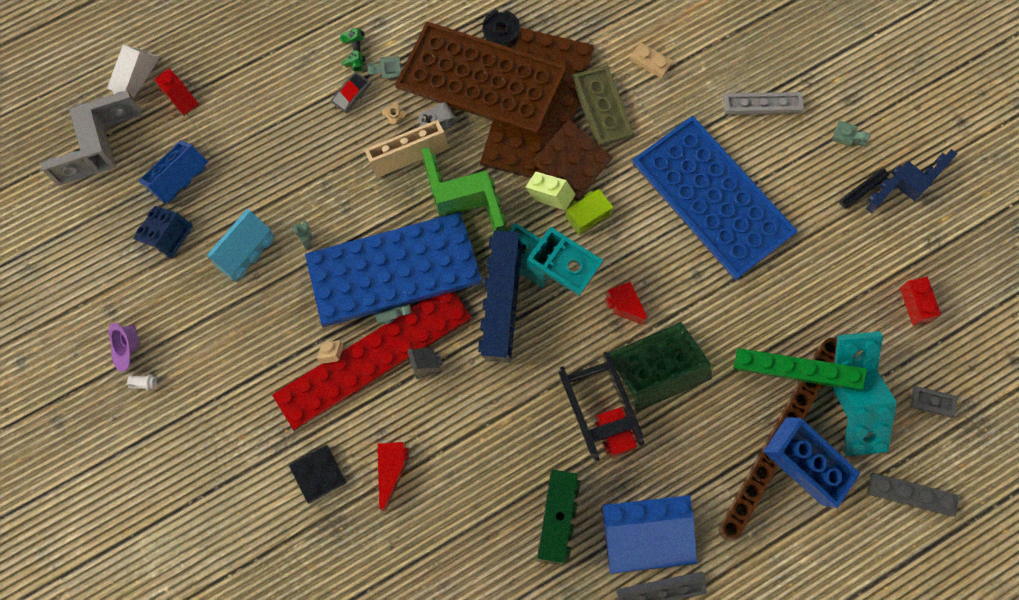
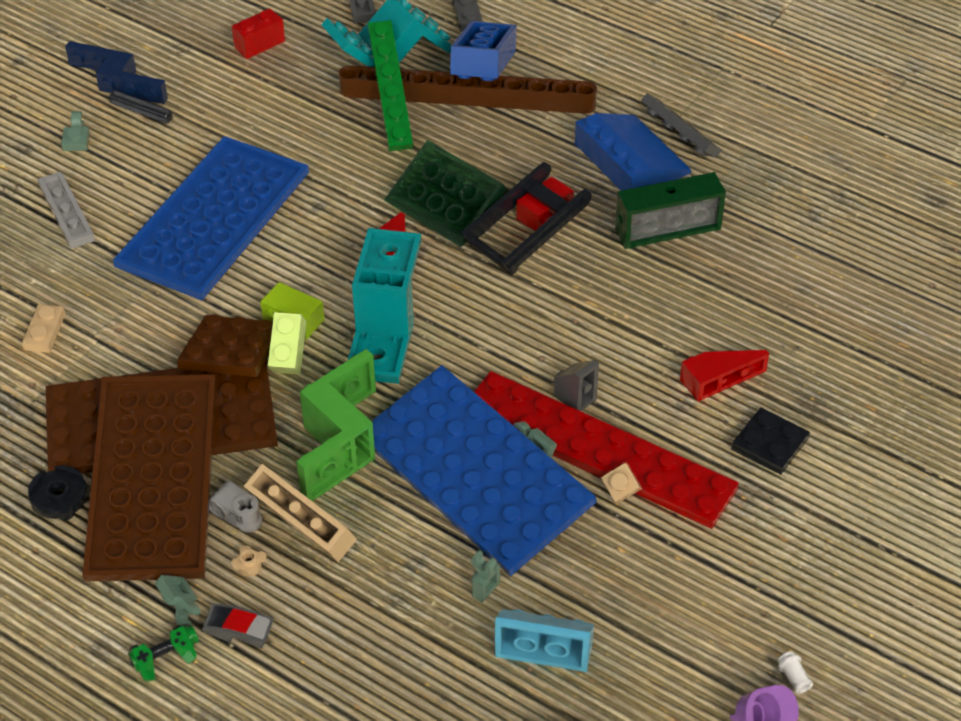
camera: 115 degrees left, 25 degrees down
dark blue brick [478,231,523,363] -> none
olive tile [571,65,635,146] -> none

